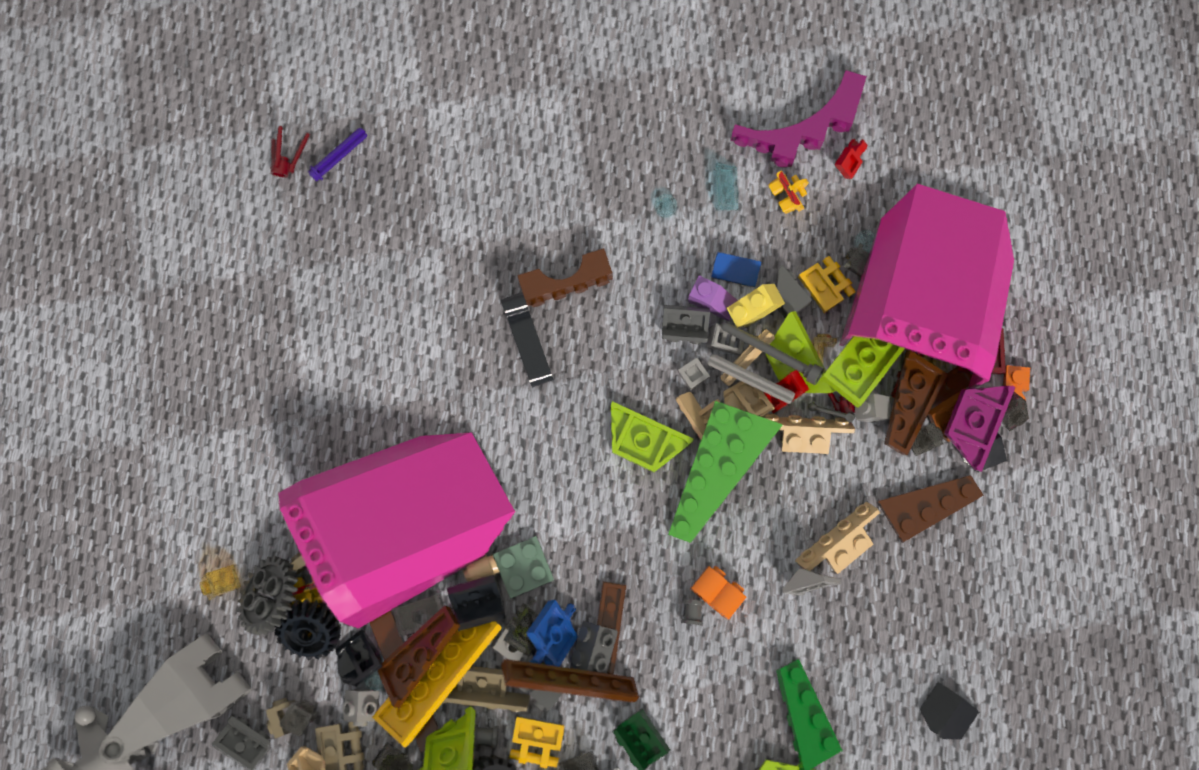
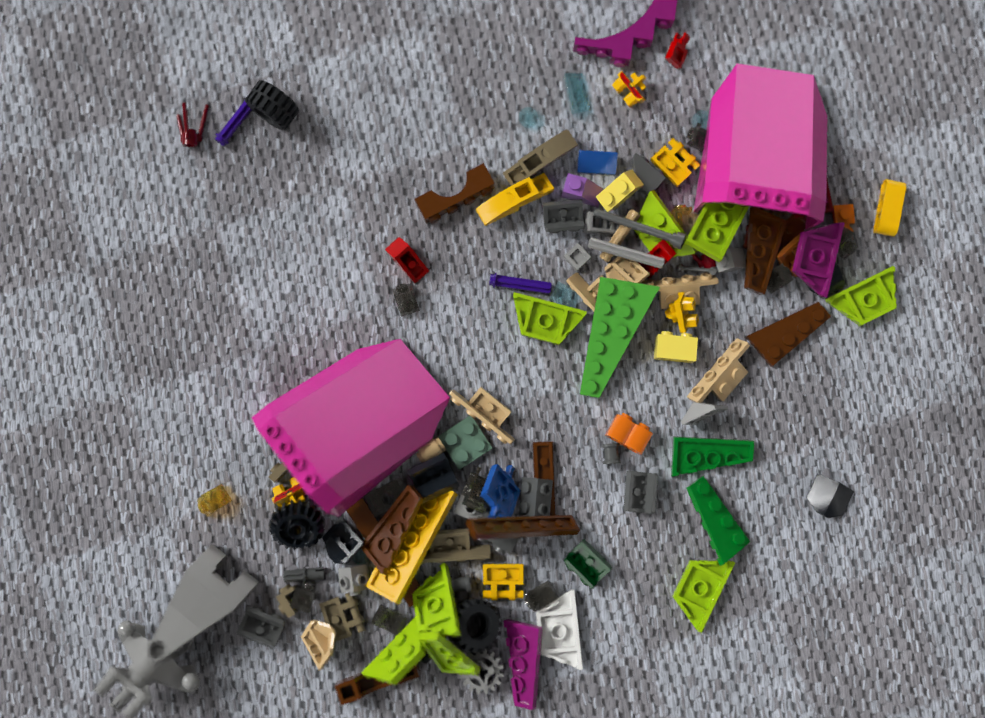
camera: 20 degrees left, 5 degrees up
dark grey gear [237,556,298,635] -> none
black beam [501,292,554,388] -> none
none -> black tyre [245,80,299,130]
none -> dark grey axle [283,566,325,583]
none -> red slope [385,237,429,284]
none -> clear smoke bracket [393,283,420,317]
none -> tan bracket [449,387,515,444]
none -> yellow slope [476,173,554,226]
none -> dark purple axle [489,272,552,294]
none -> dark tan slope [502,129,578,186]
none -> clear light blue tile [549,281,575,306]
none -> dark grey bracket [623,471,658,514]
none -> light yellow piece [654,331,698,363]
none -> yellow hips [665,292,699,333]
none -> green wing [671,436,754,477]
none -> lime wing [825,265,897,326]
none -> yellow beam [873,179,906,237]

